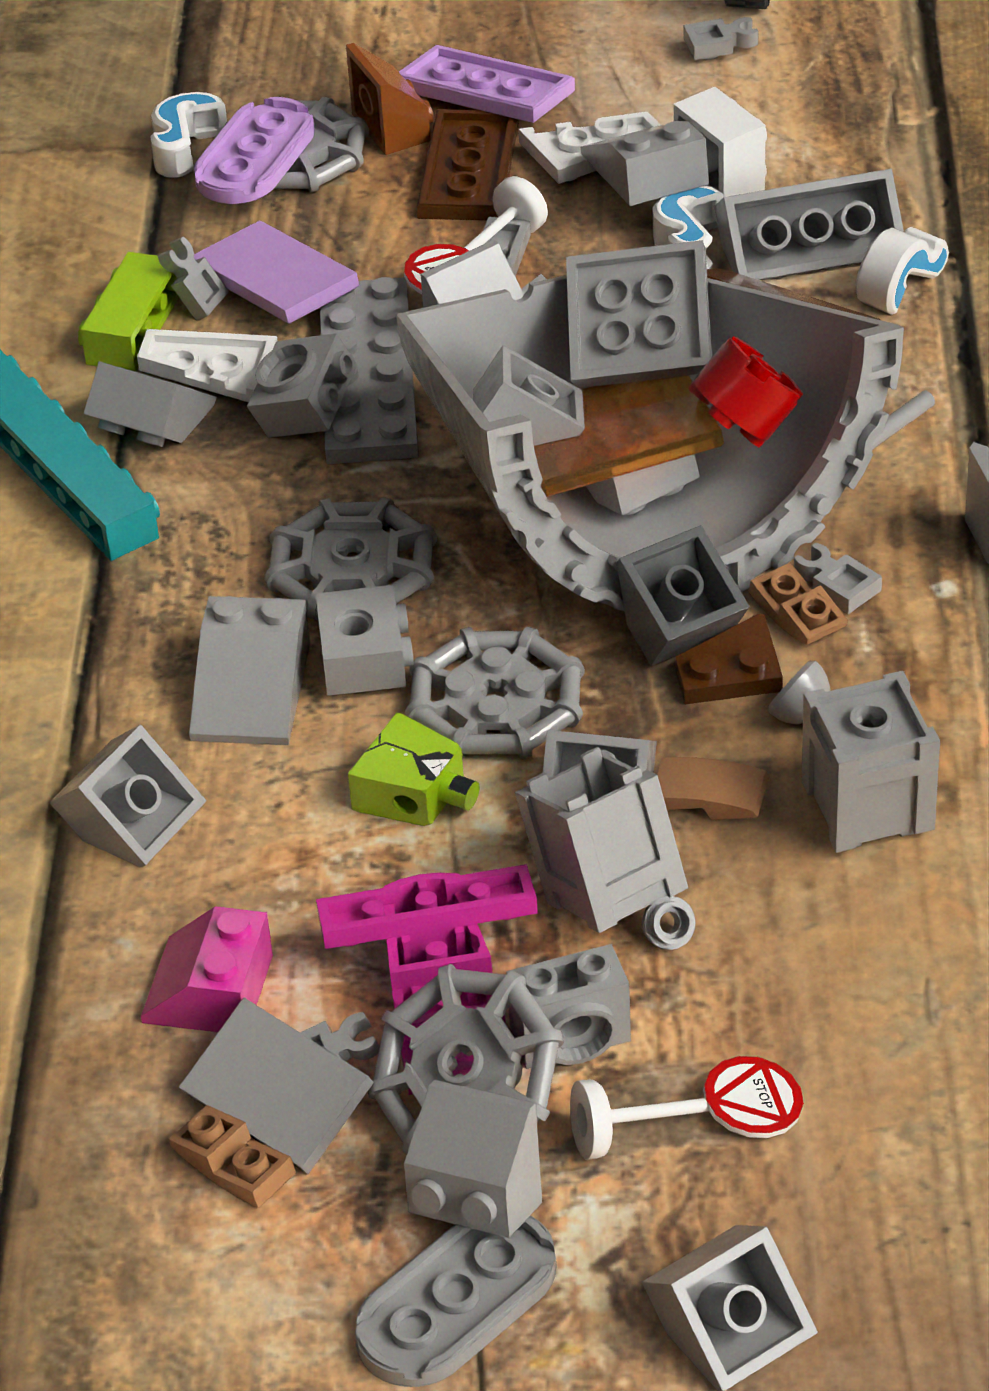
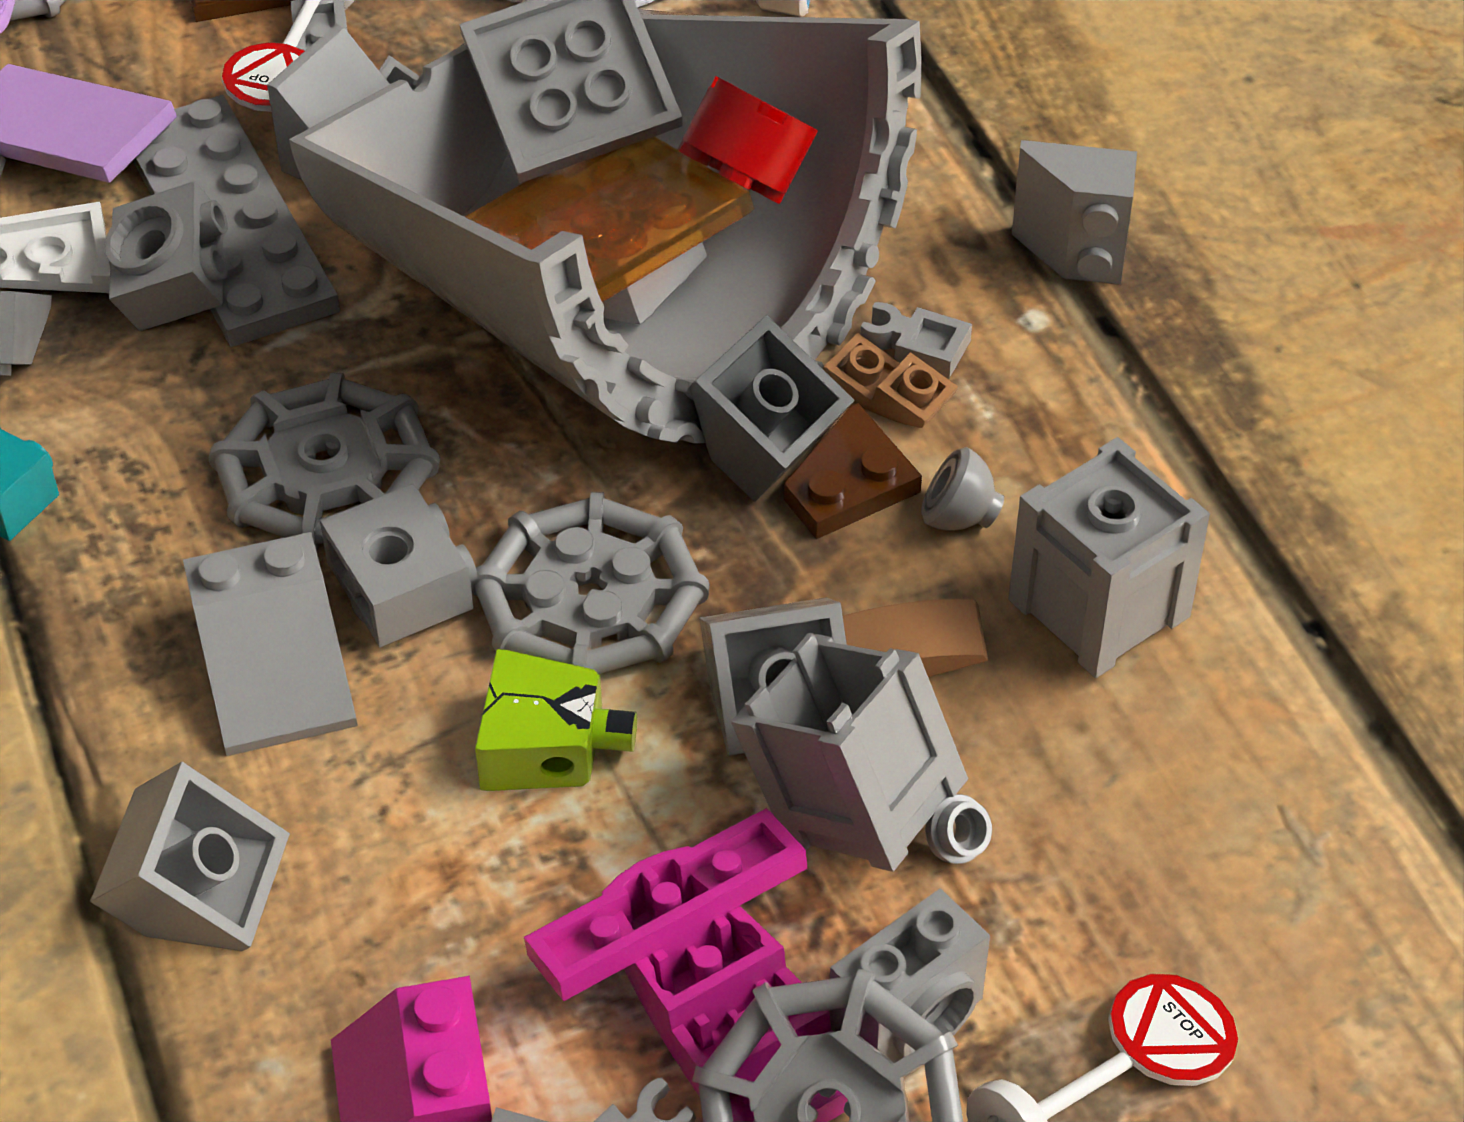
camera: 25 degrees left, 5 degrees up
light grey slope [473,345,585,446] -> none

